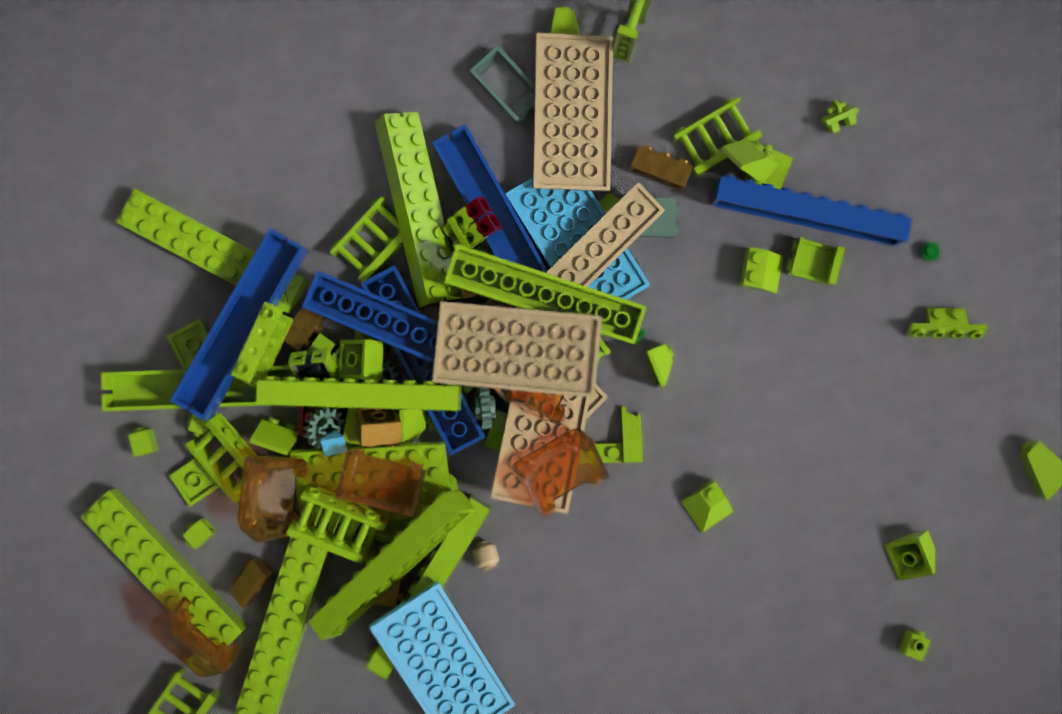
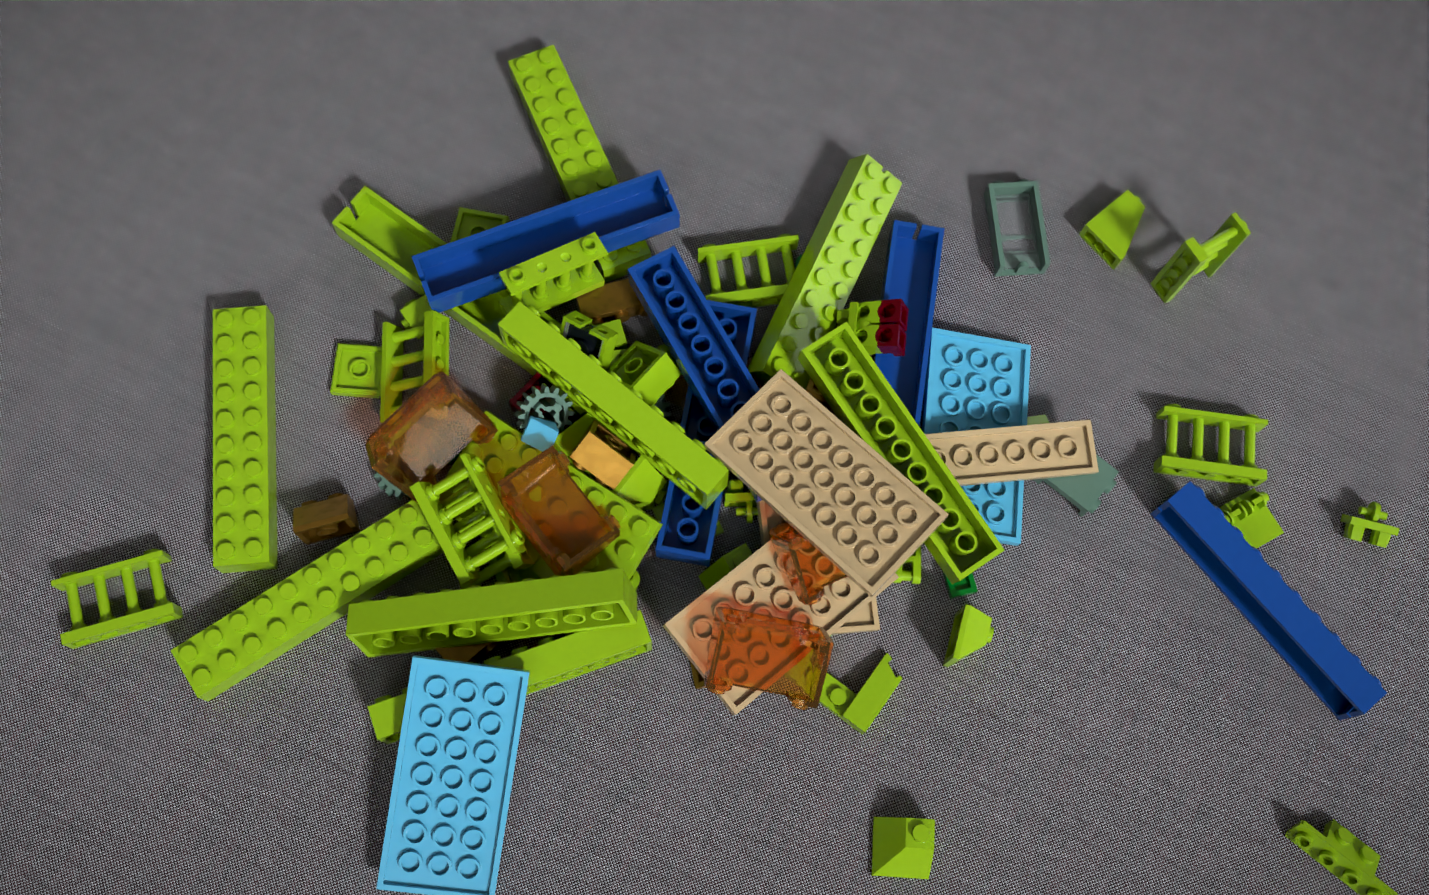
camera: 35 degrees right, 15 degrees down
lime brick [128,426,159,457] -> none
clear orange windscreen [150,596,241,678] -> none
lime brick [182,517,218,550] -> none
lime slope [249,417,301,455] -> none
tan head [472,541,500,571] -> none
sand green gear [474,387,496,429] -> none
tan plate [533,33,613,192] -> none
pearl gold brick [629,145,693,190] -> none
lime slope [721,139,779,183] -> none
lime slope [739,247,784,294] -> none
lime panel [786,236,845,286] -> none
green plate [920,242,940,261] -> none

